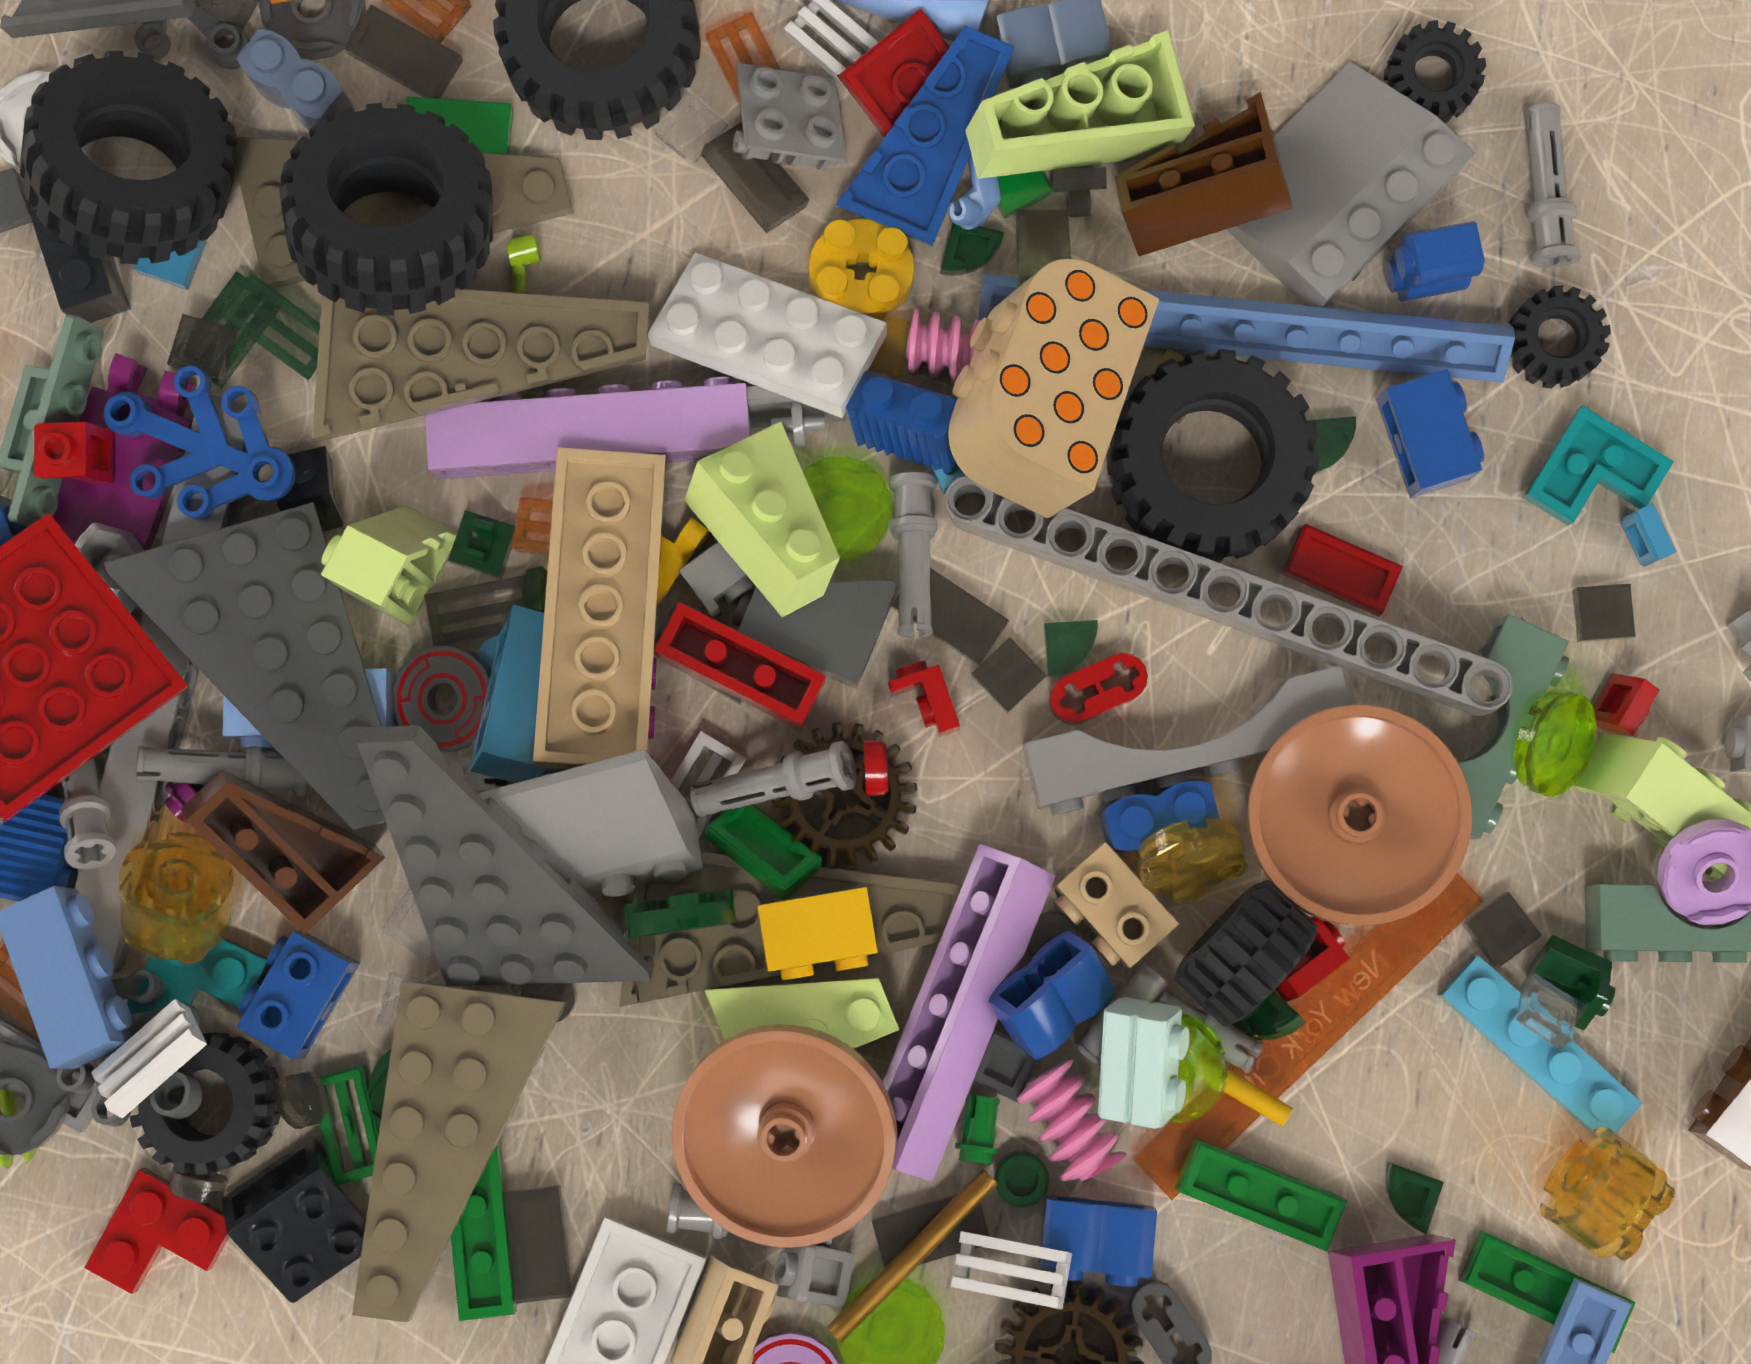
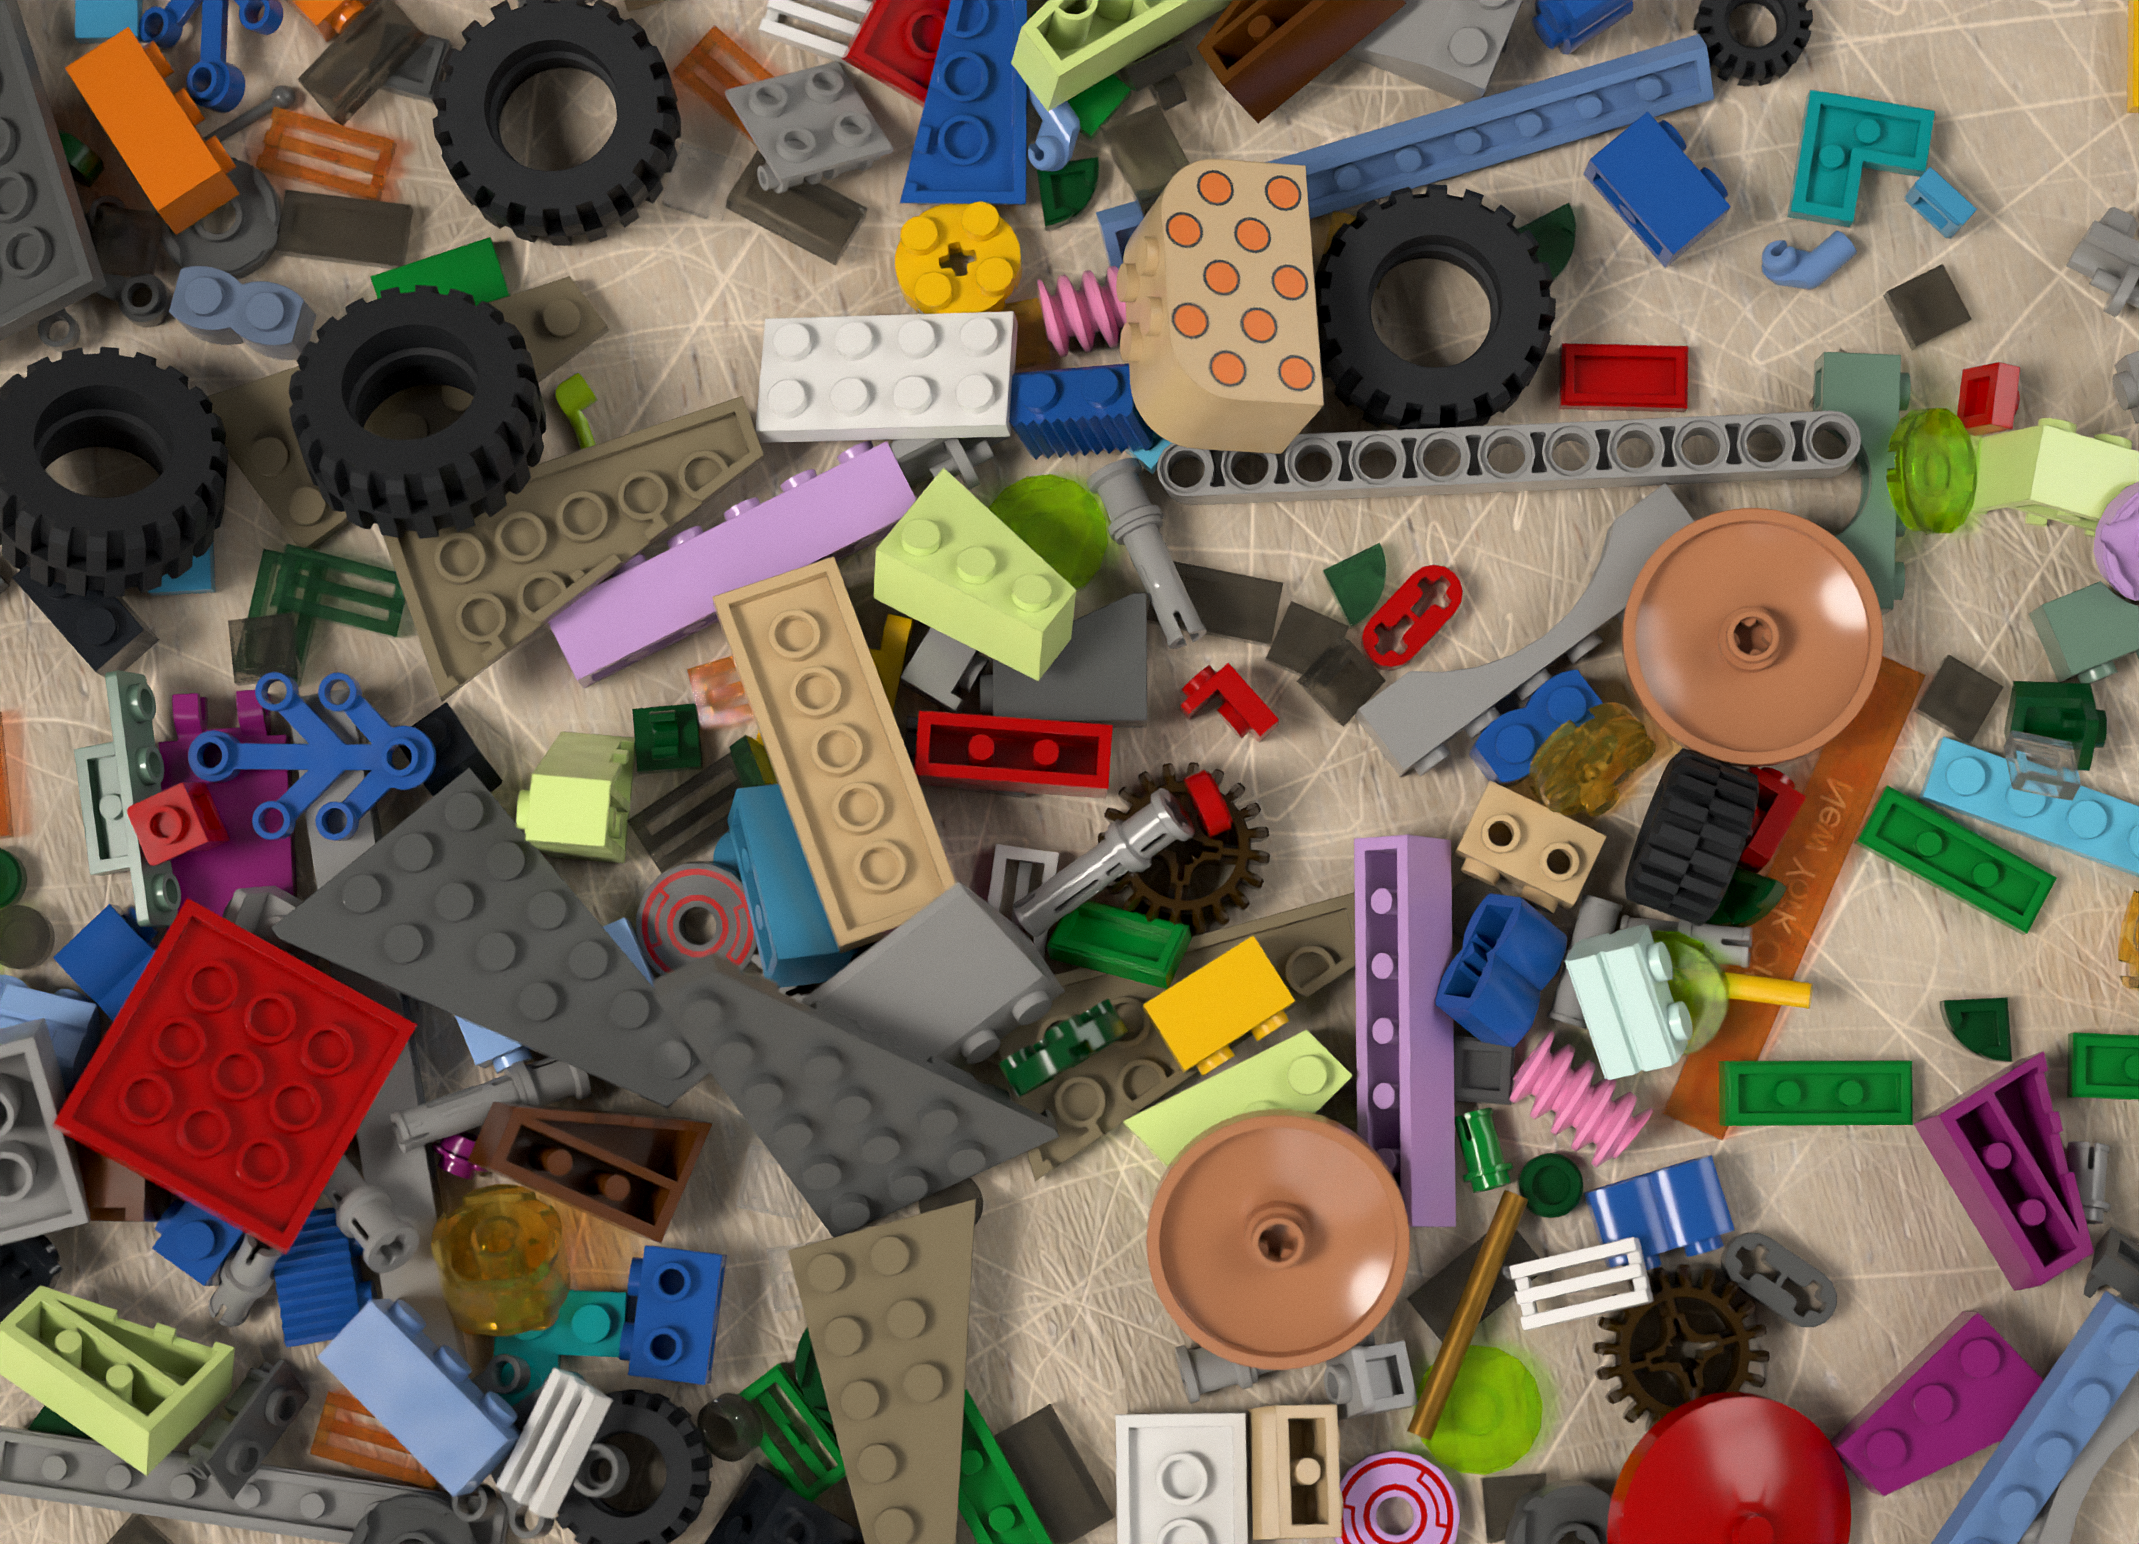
camera: 20 degrees left, 0 degrees up
none -> clear smoke tile [1297,635,1386,727]
none -> medium blue arm [1761,230,1857,290]
none -> green tile [1854,785,2057,935]

